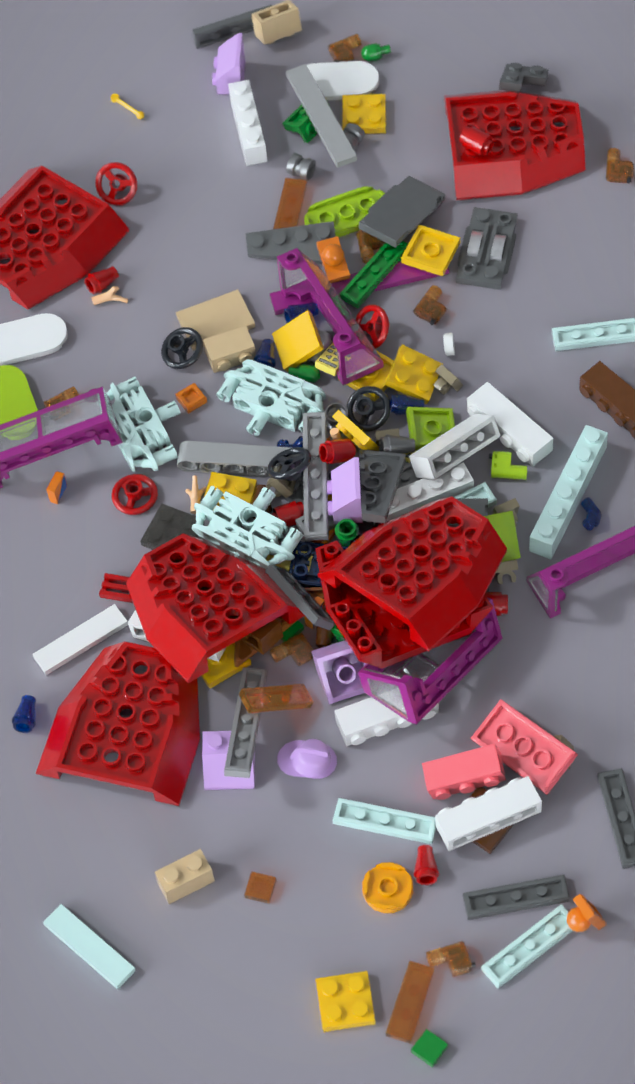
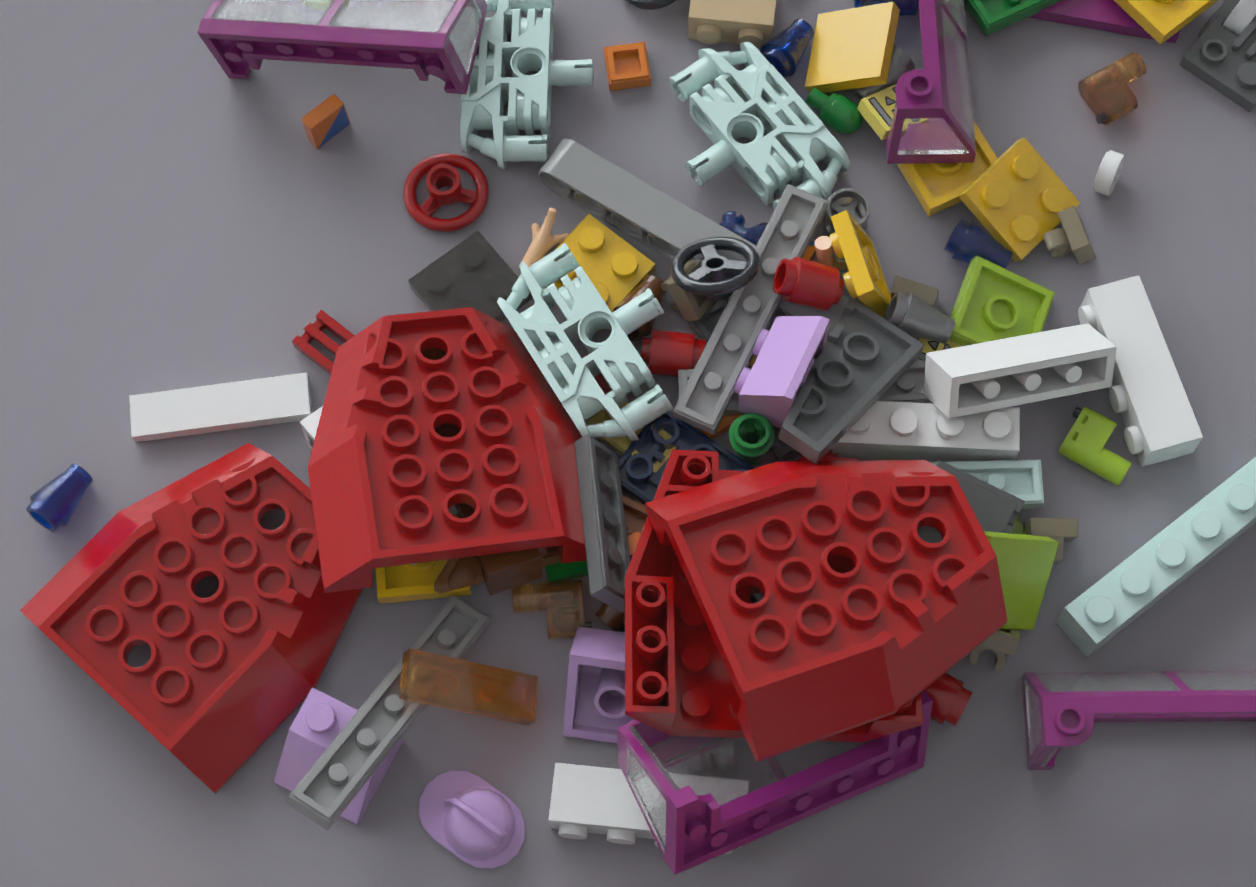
camera: 25 degrees right, 10 degrees up
black piece [346,386,391,432] -> none
red piece [355,304,389,349] -> none
clear blue arm [581,497,602,531] -> none

